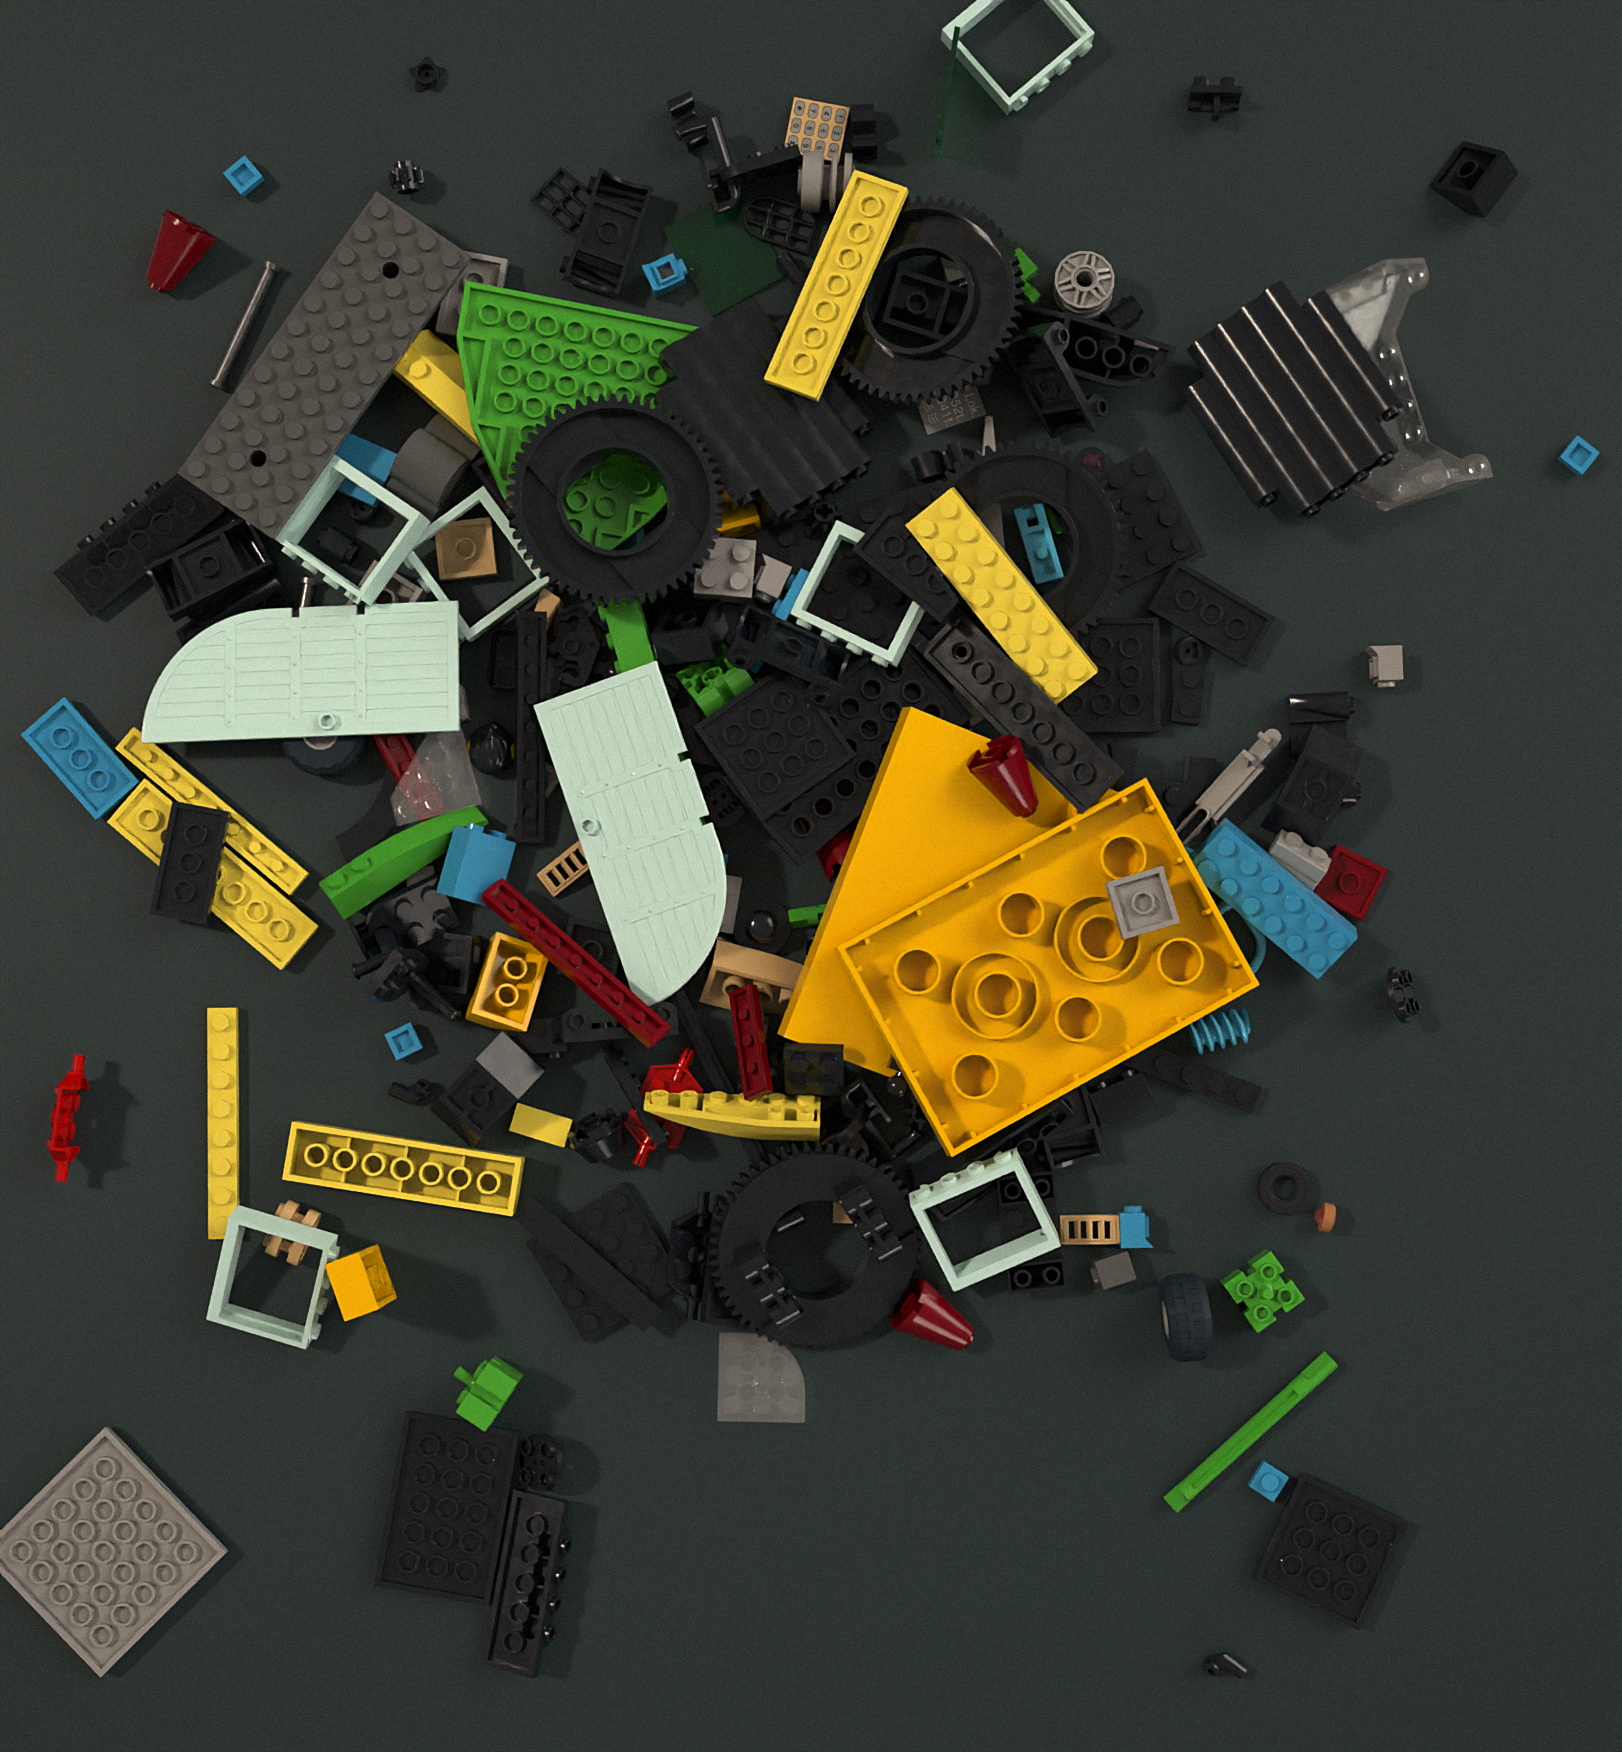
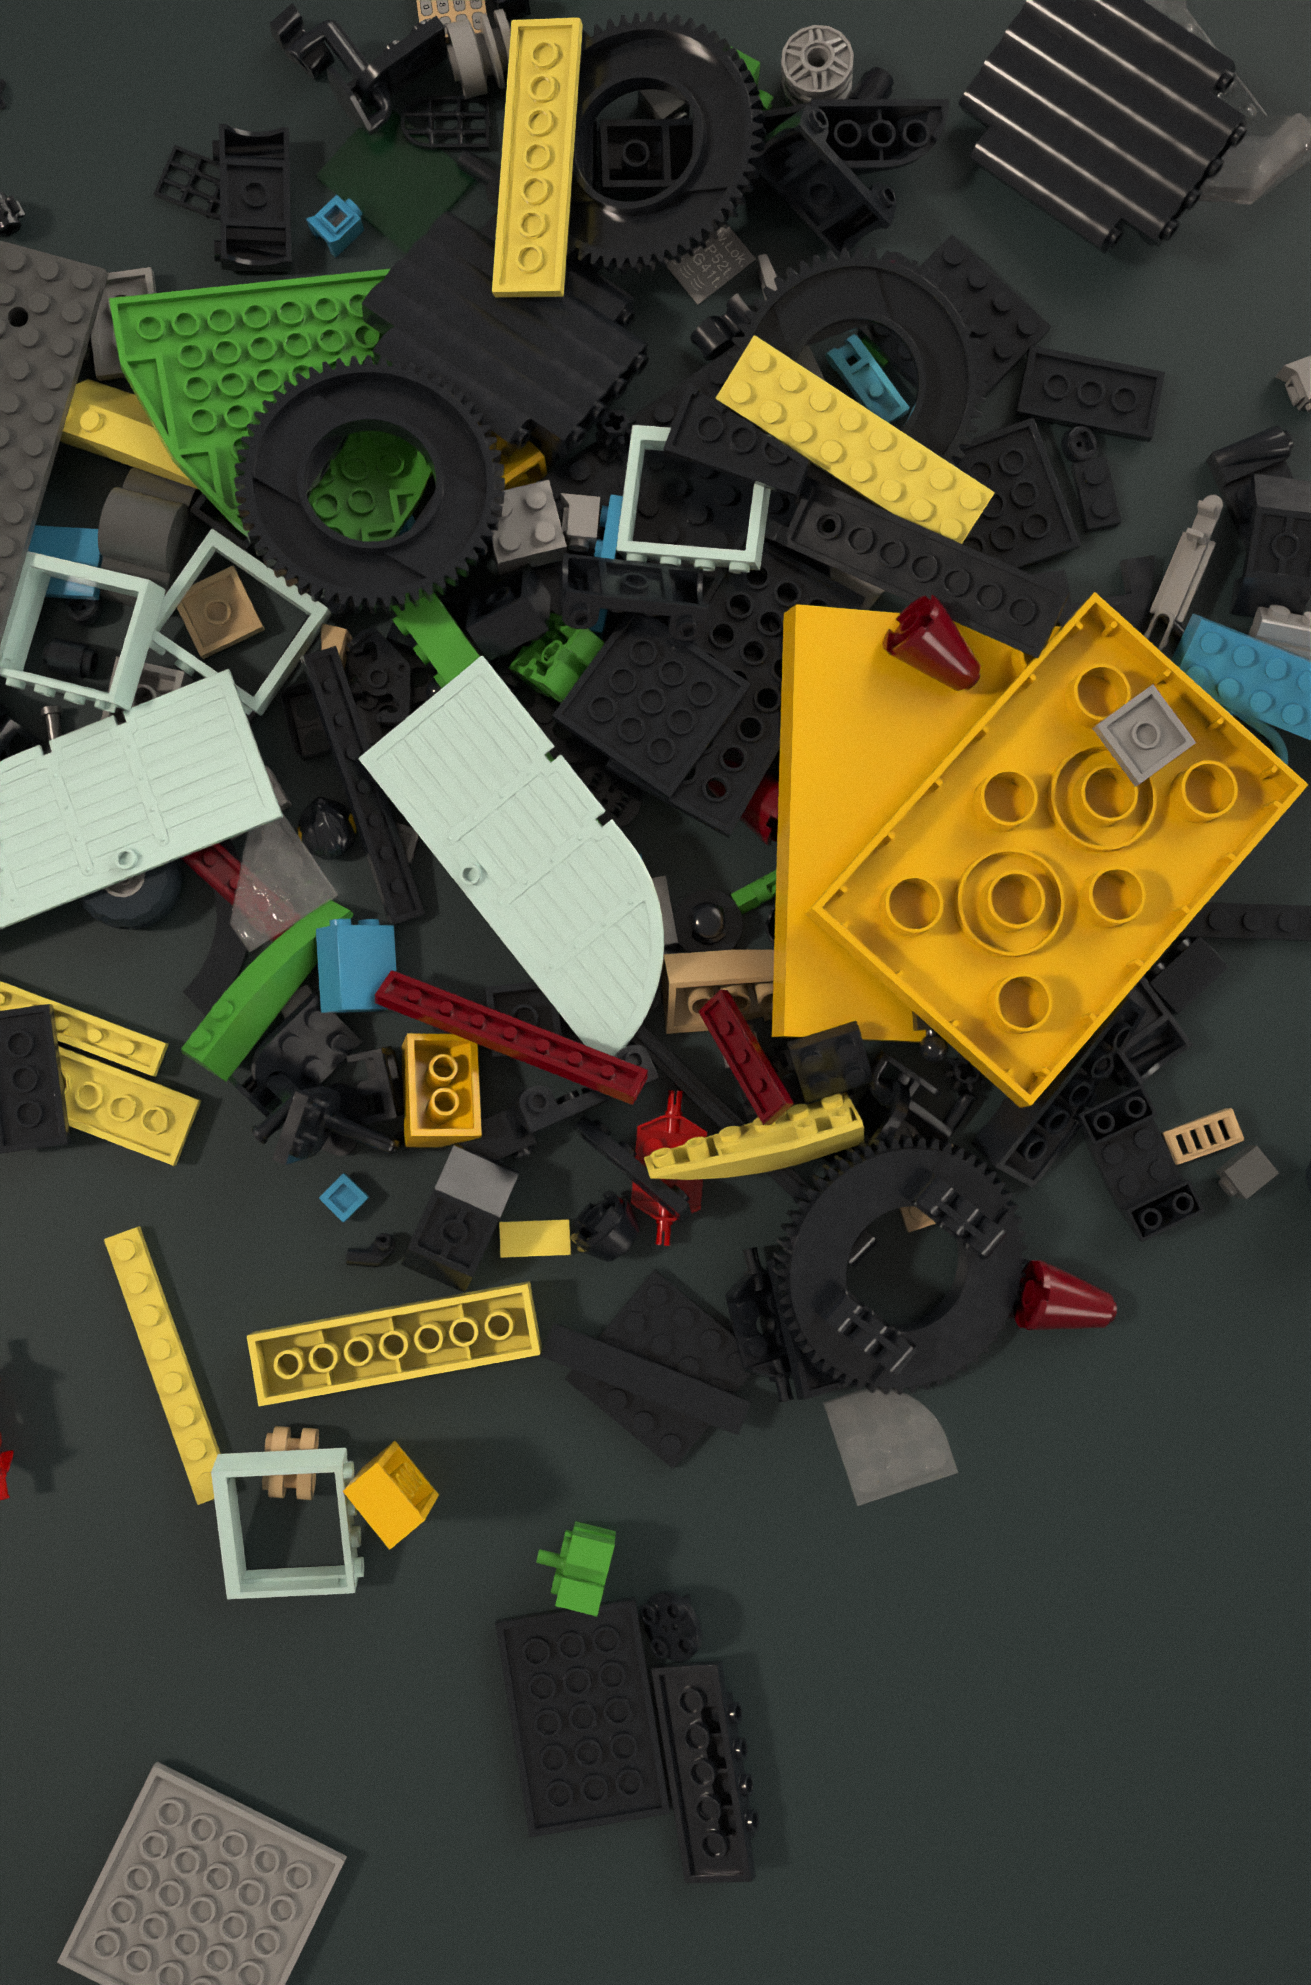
camera: 25 degrees left, 0 degrees up
tan slope [536,840,590,897] -> none
light aqua window [909,1147,1061,1292] -> none
dark azure window [1117,1206,1154,1248] -> none
medium azure piece [1187,1006,1251,1054] -> none

